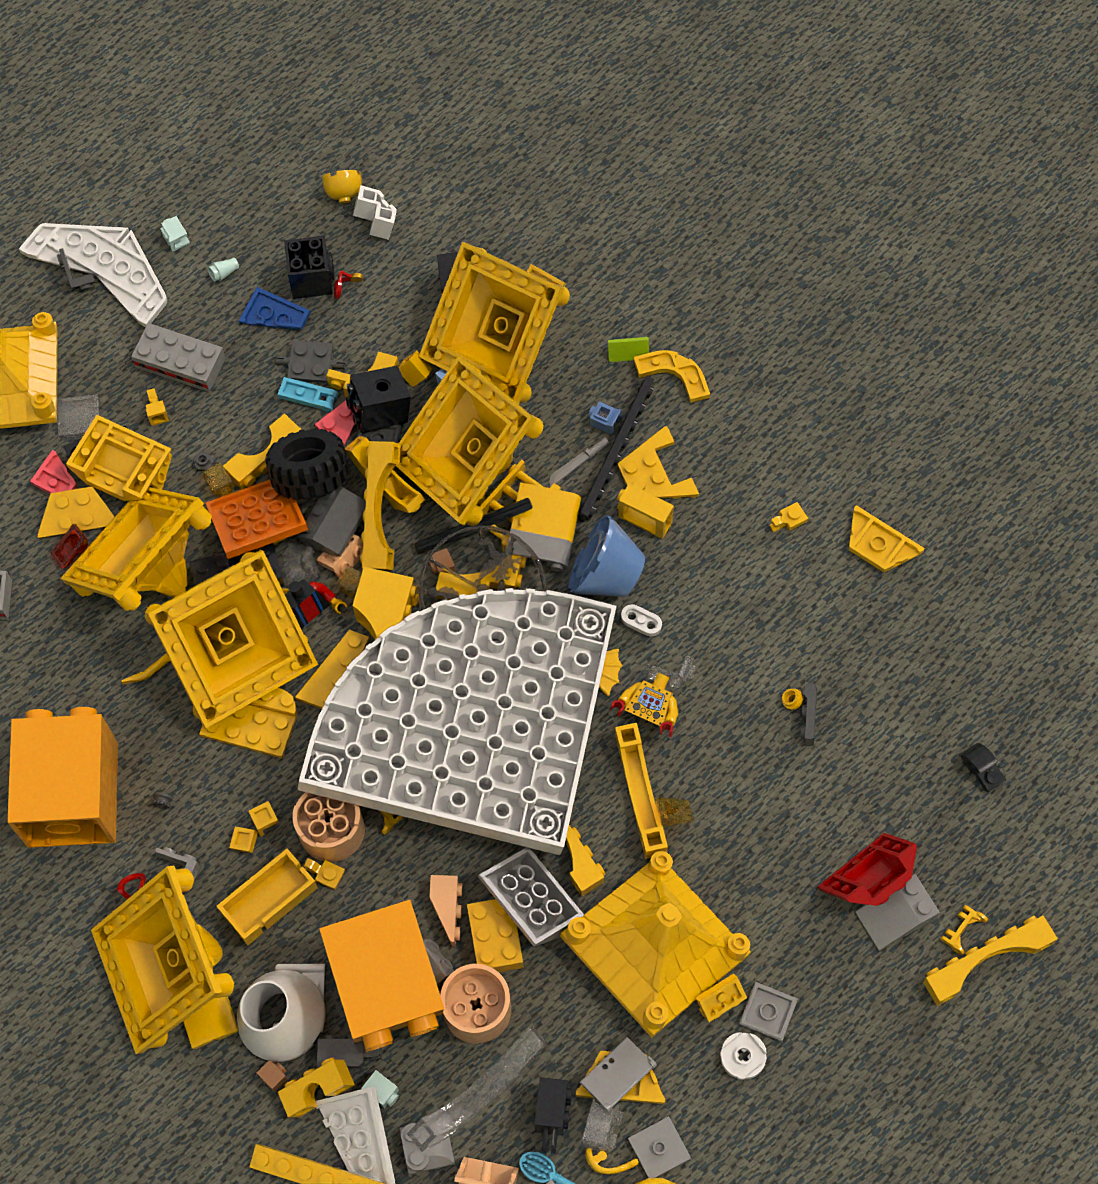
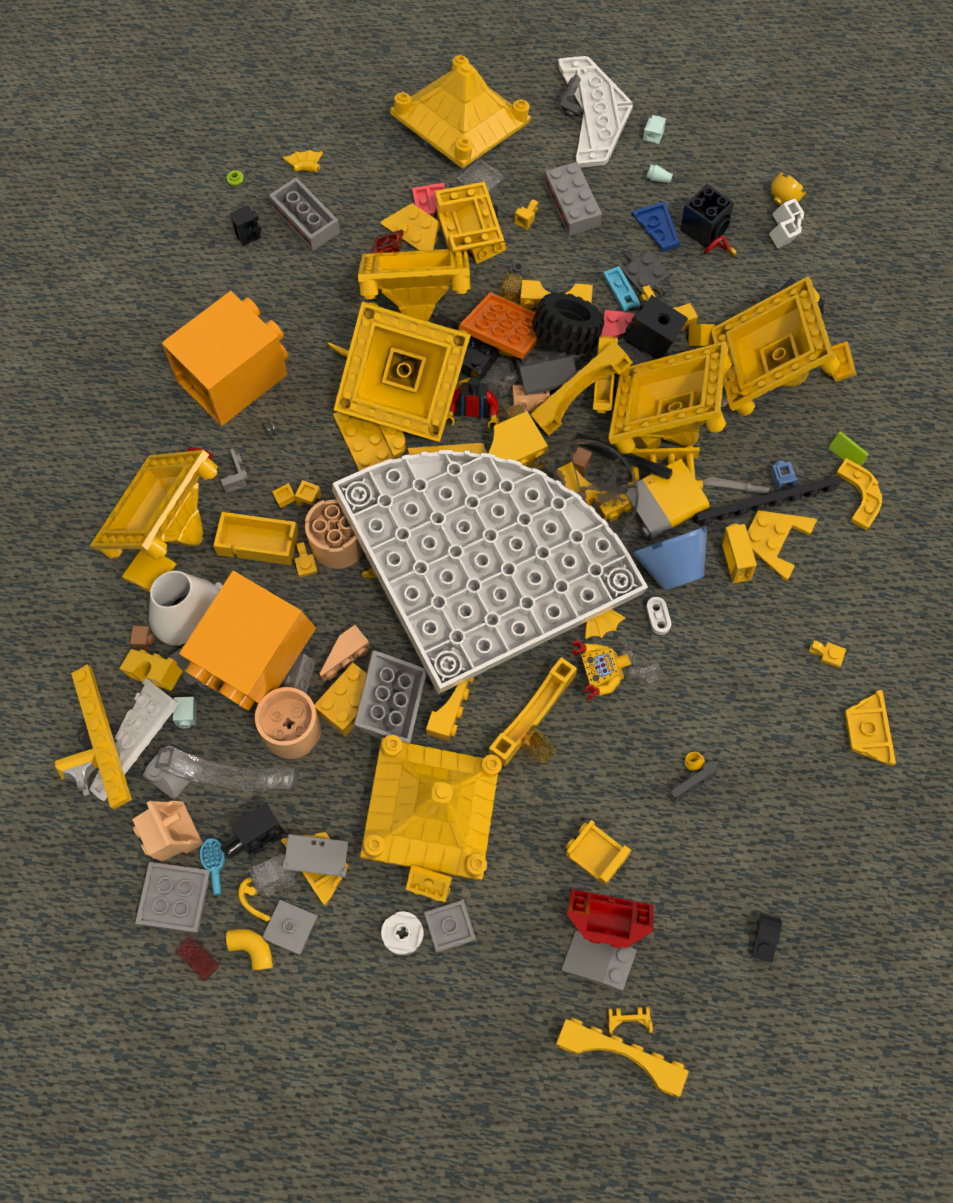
camera: 50 degrees right, 0 degrees up
none -> yellow panel [565,820,631,886]

